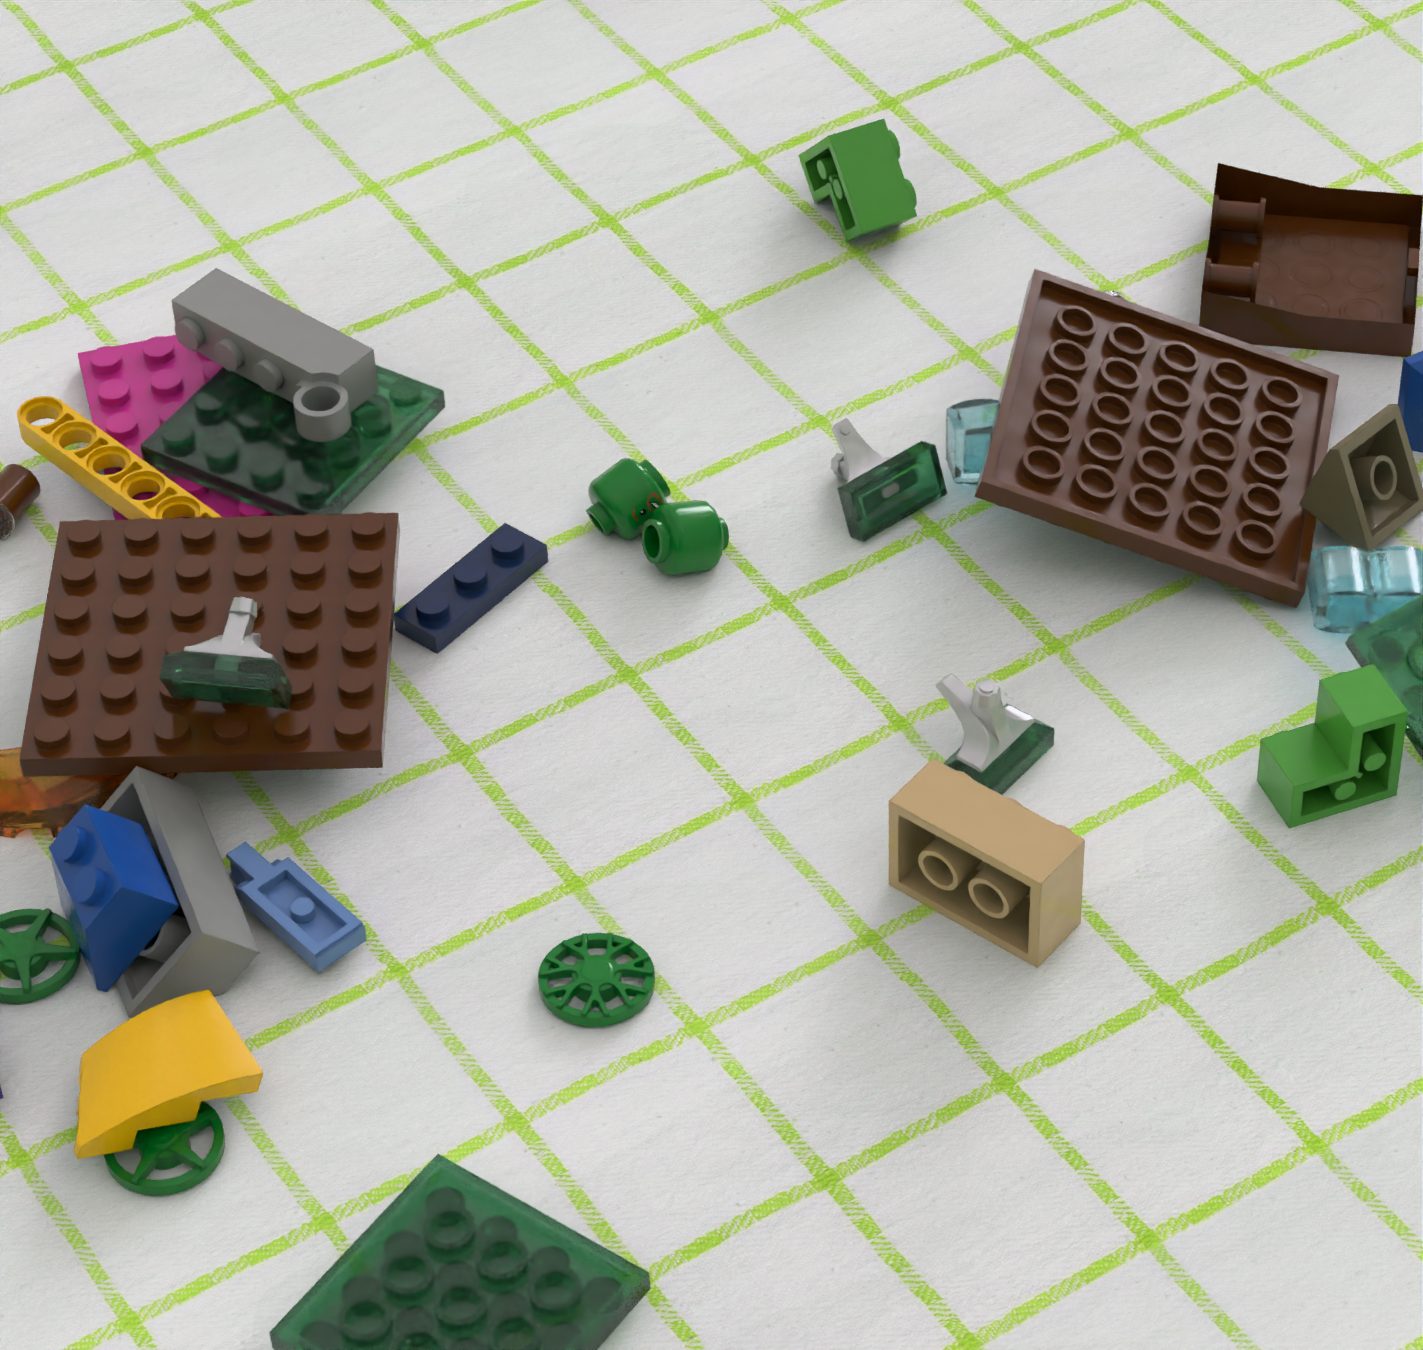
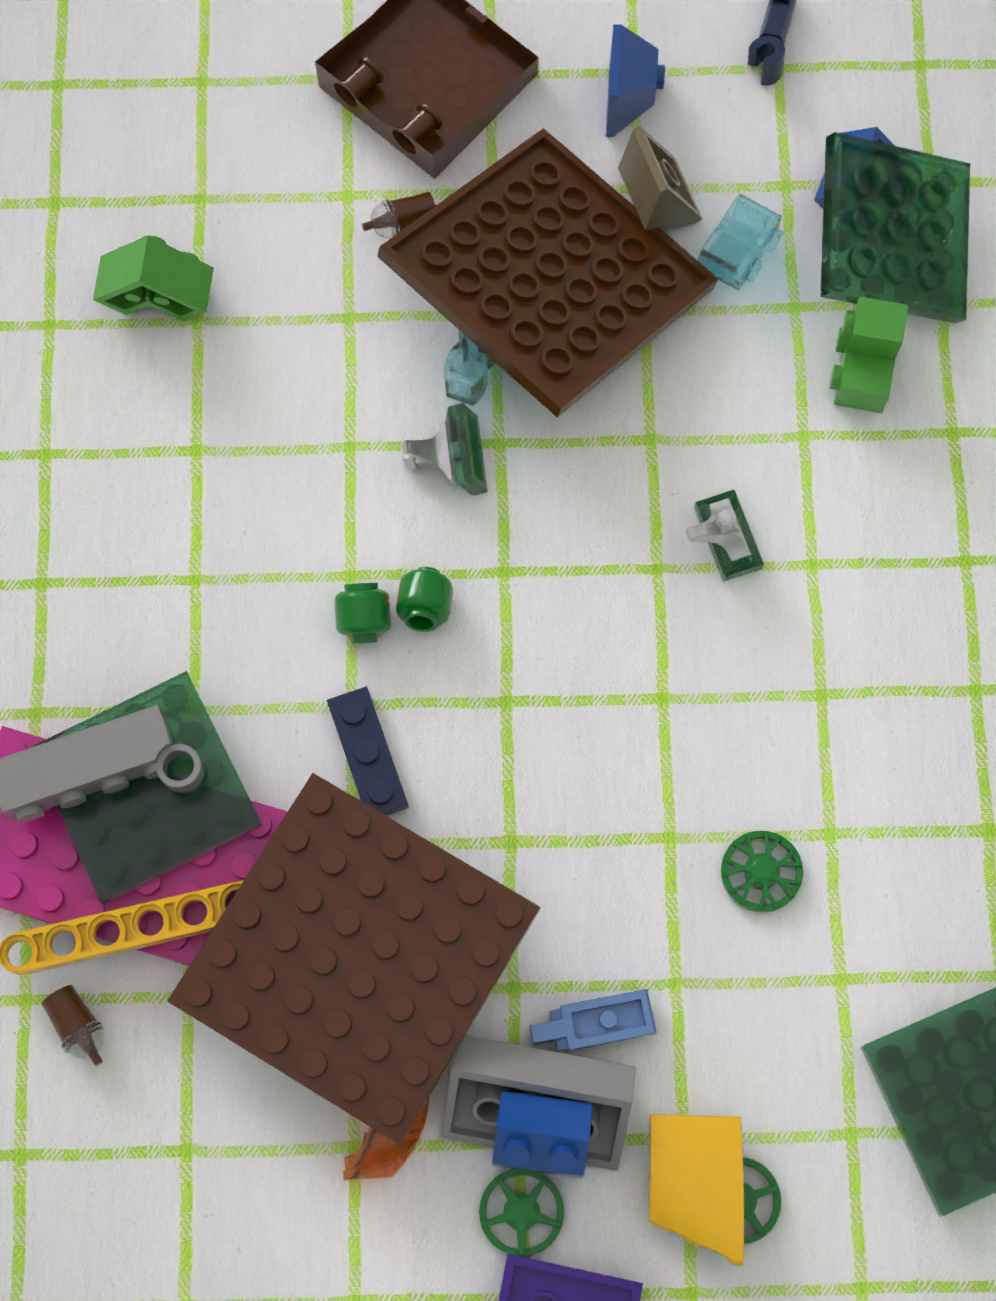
camera: 60 degrees left, 30 degrees up
clear green piece [159,597,293,709] -> none
tan brick [889,758,1085,968] -> none

